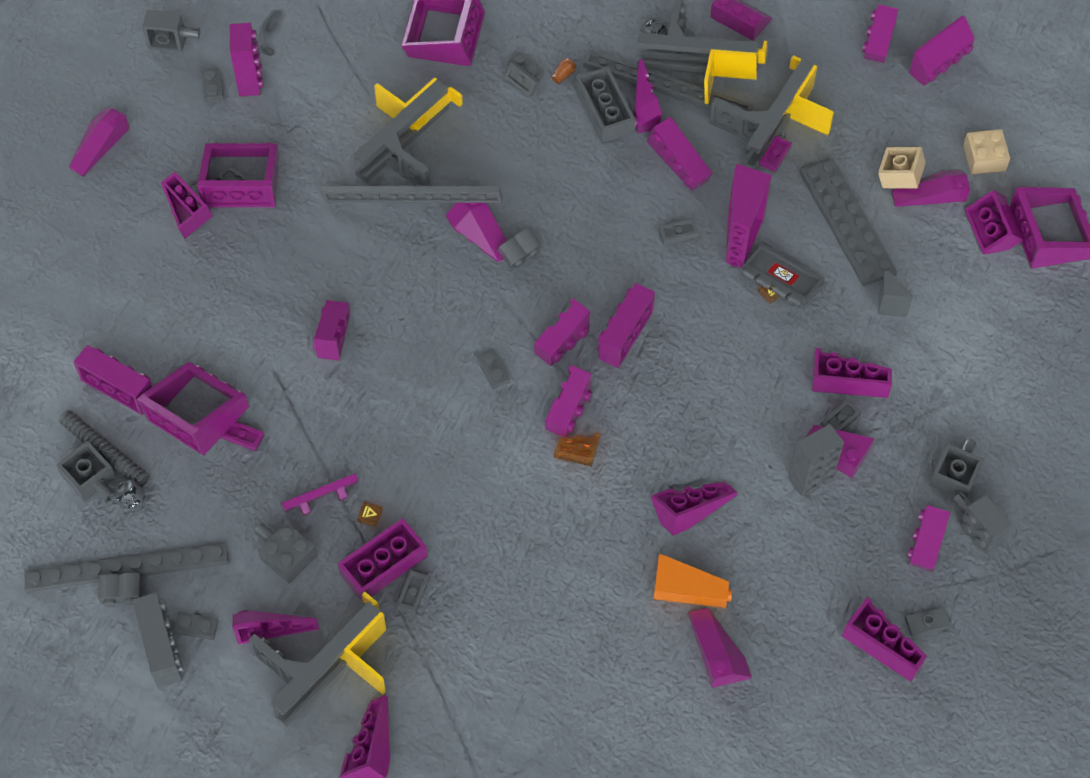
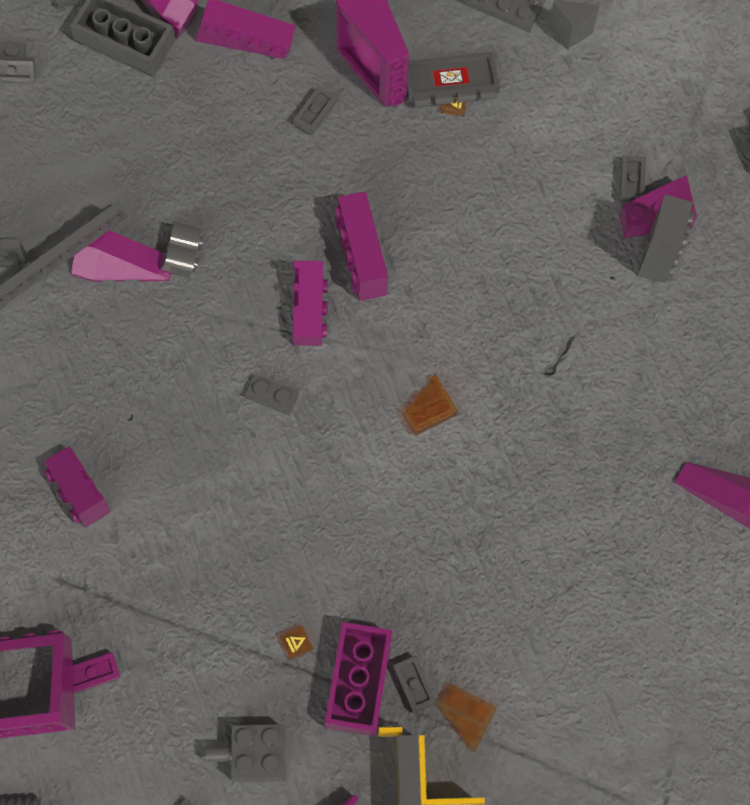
camera: 45 degrees left, 10 degrees up
magenta hinge [281,473,359,516] -> none
magenta wedge [545,365,593,438] -> none
dark orange cone [551,58,576,84] -> none
magenta wedge [651,482,737,536] -> none
orange slope [654,554,732,608] -> none
magenta wedge [812,347,892,398] -> none
none -> clear orange wing [440,684,497,752]

